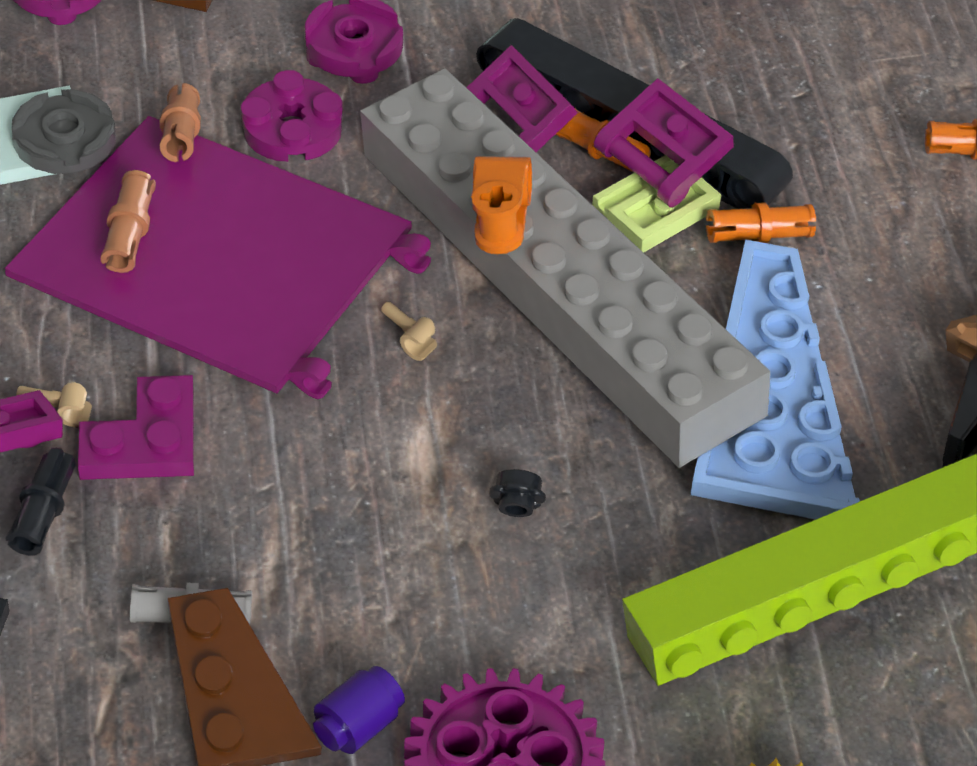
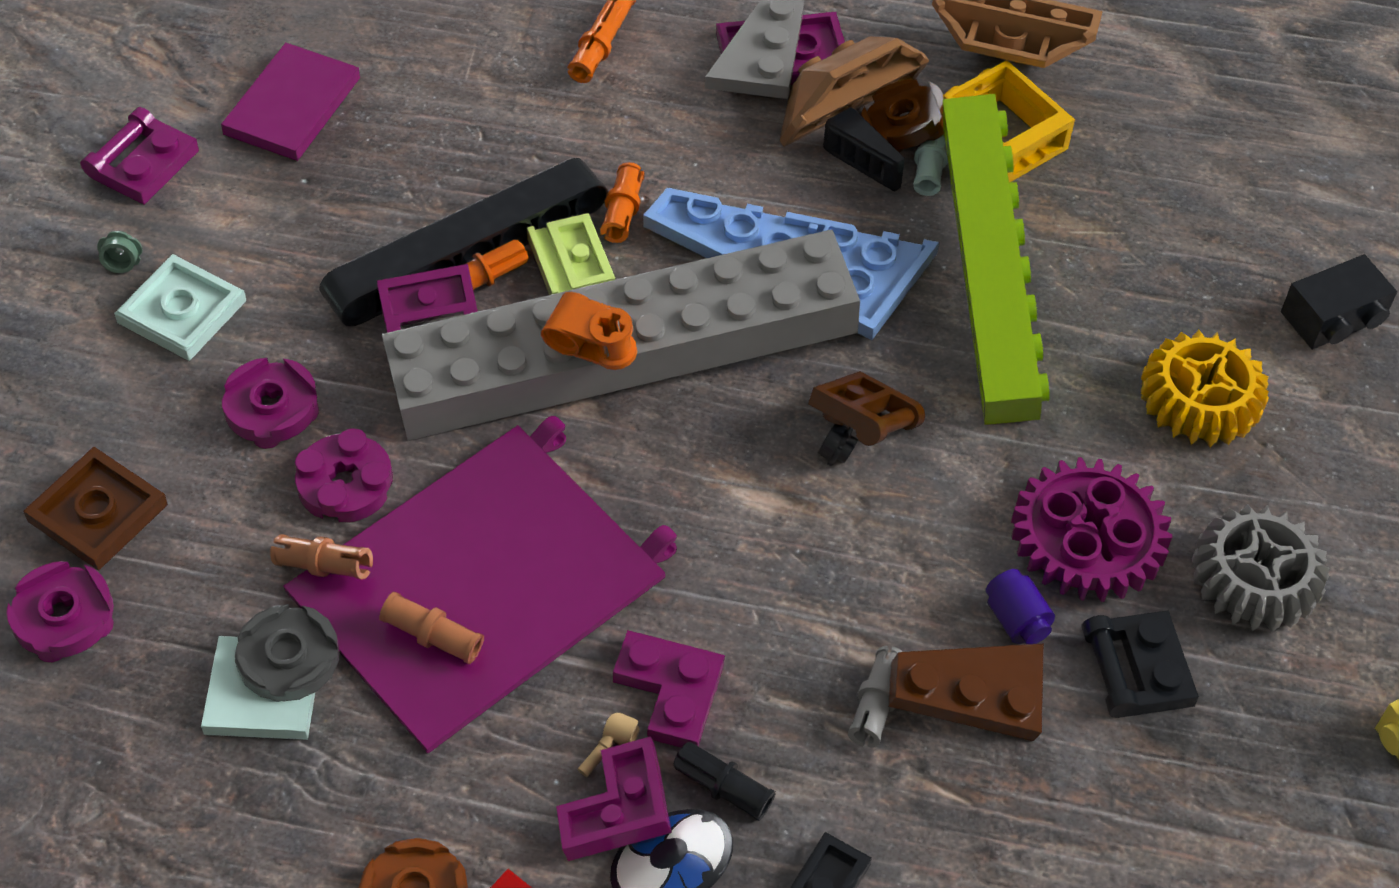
camera: 70 degrees left, 5 degrees up
tan hand [381,302,437,361] -> none
magenta plate [594,78,734,207] -> none
none -> reddish brown plate [808,371,925,446]

